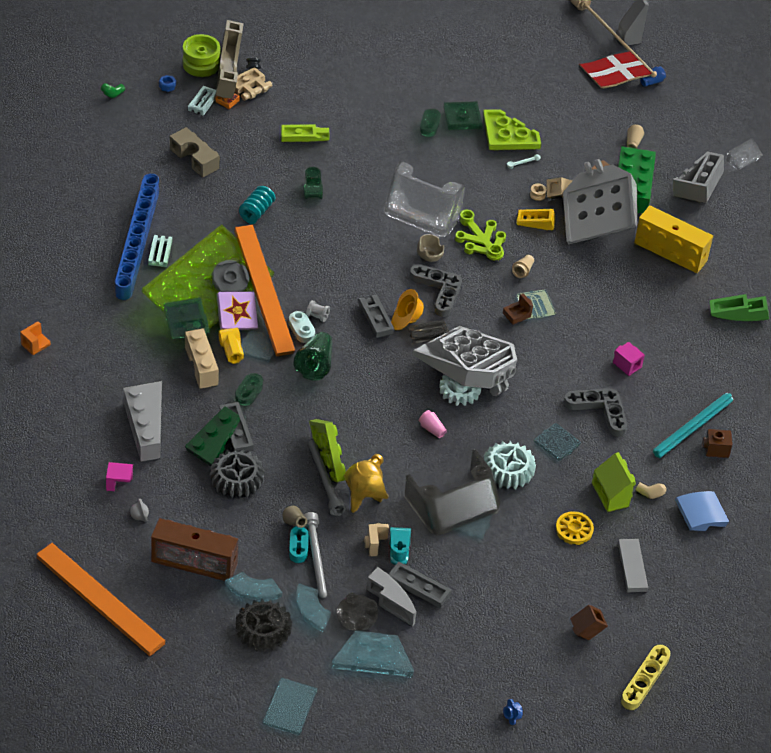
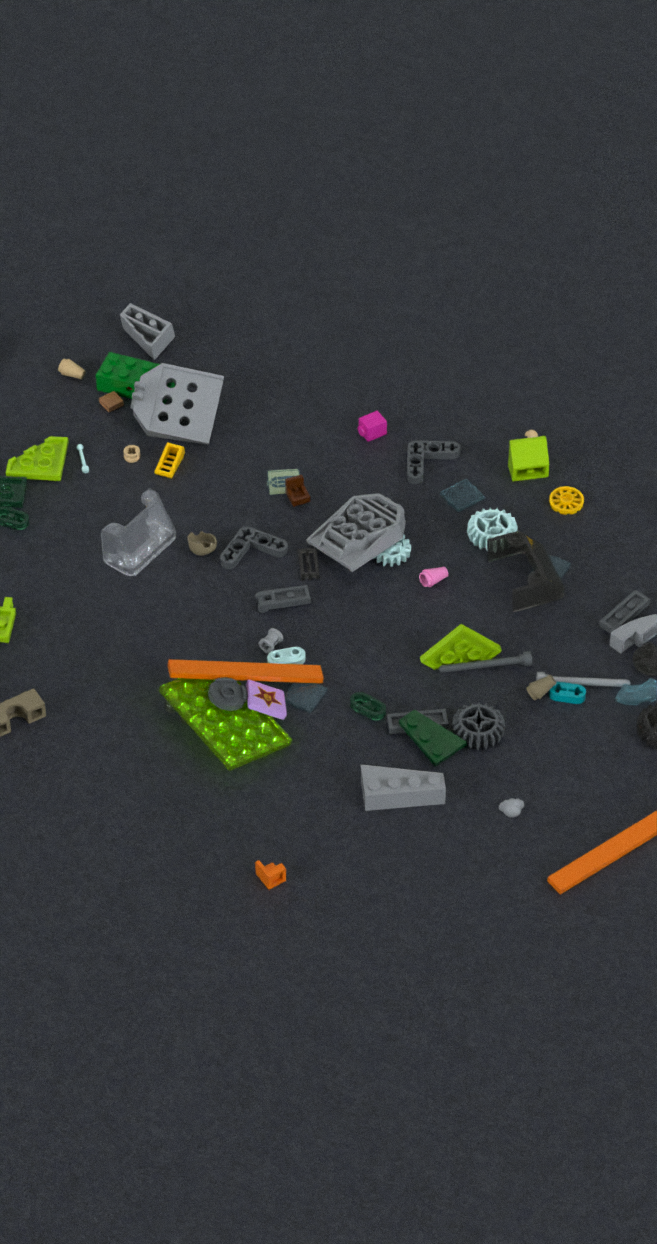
camera: 75 degrees left, 0 degrees up
dark pink panel [106,462,133,491] -> none
blue beam [115,174,159,300] -> none
light aqua tile [148,235,172,267] -> none
reddish brown brick [151,518,238,582] -> none
clear green slope [163,297,210,339] -> none
tan arch [185,328,219,389] -> none
yellow piece [218,327,244,364] -> none
clear light blue tile [225,572,282,601] -> none
teal piece [239,186,276,224] -> none
clear green cone [293,332,333,381] -> none
clear green piece [304,167,323,199] -> none
pearl gold piece [344,454,389,513] -> none
tan bracket [364,523,389,556] -> none
teal piece [390,527,411,565] -> none
light orange piece [391,289,424,330] -> none
lime plant [455,209,506,260] -> none
tan cone [512,255,534,278] -> none
tan panel [547,177,572,198] -> none
light grey tile [618,539,648,592] -> none
yellow brick [634,205,713,273] -> none
teal axle [653,393,733,458] -> none
medium blue slope [675,491,729,531] -> none
reddish brown brick [702,429,733,458] -> none
bright green slope [710,294,769,321] -> none
clear slope [726,139,763,170] -> none

